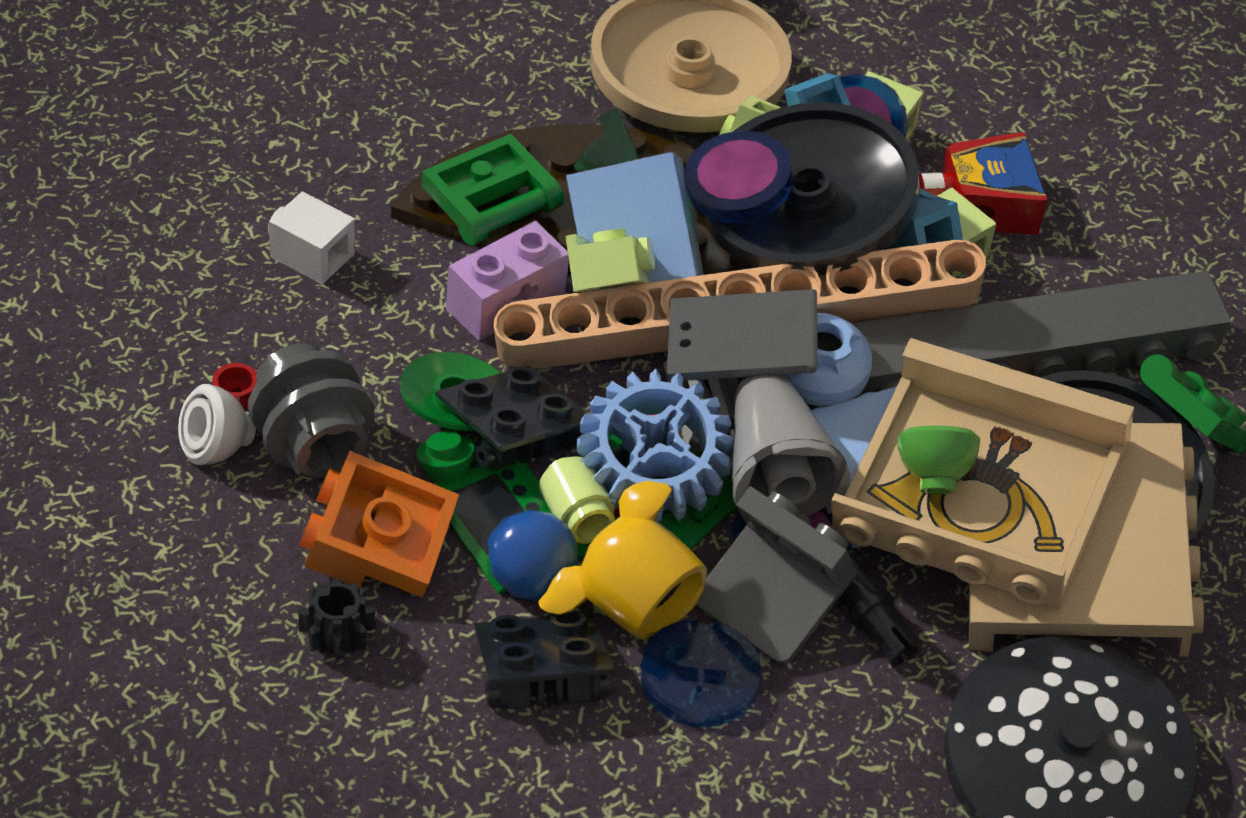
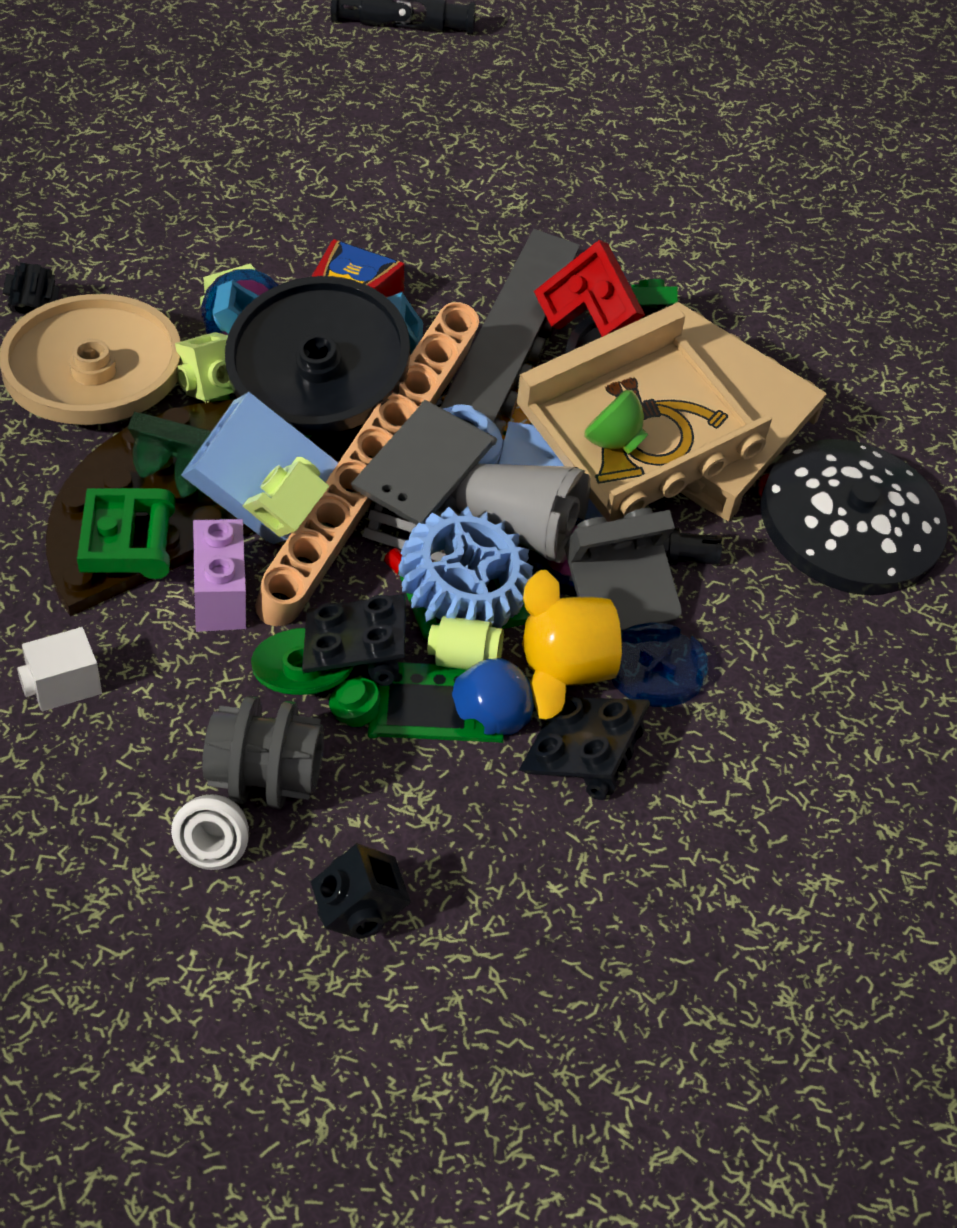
camera: 55 degrees left, 0 degrees up
red plate [212,363,257,412] -> none
black gear [298,579,376,659] -> none
orange plate [299,451,459,597] -> none
tile [684,130,793,223] -> none
none -> black brick [311,843,411,939]
none -> red plate [534,240,645,337]

